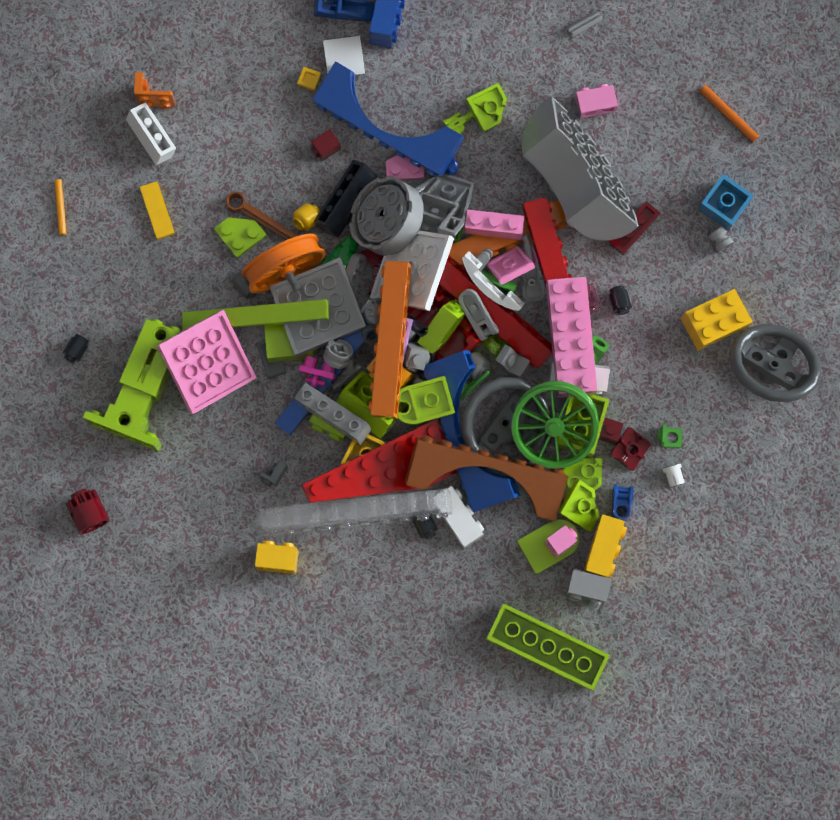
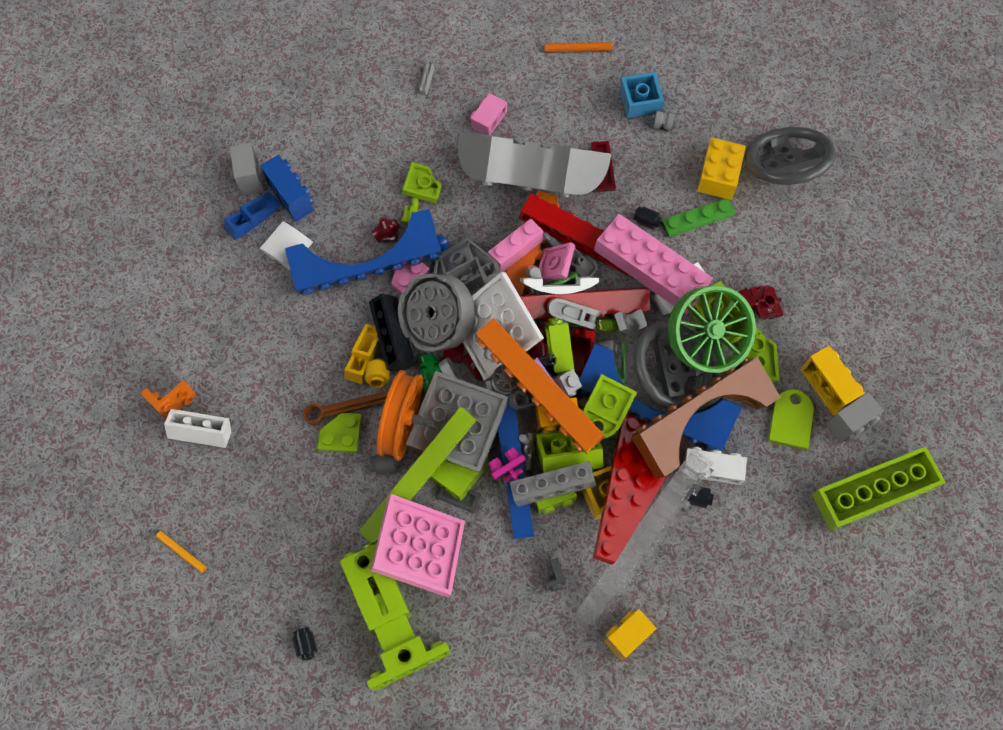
camera: 45 degrees left, 10 degrees down
yellow tile [140,181,175,240] -> none
yellow plate [297,67,321,92] -> none
dark red brick [311,129,341,161] -> none
light grey wheel [323,339,353,369] -> none
bright pink brick [544,525,577,559] -> none
lime plate [558,479,600,532] -> none
blue piece [611,484,633,521] -> none
bright green bracket [656,424,682,448] -> none
white bush [662,464,685,487] -> none
none -> yellow slope [344,323,379,385]
none -> dark red rock [372,216,400,243]
none -> bright green plate [661,199,736,238]

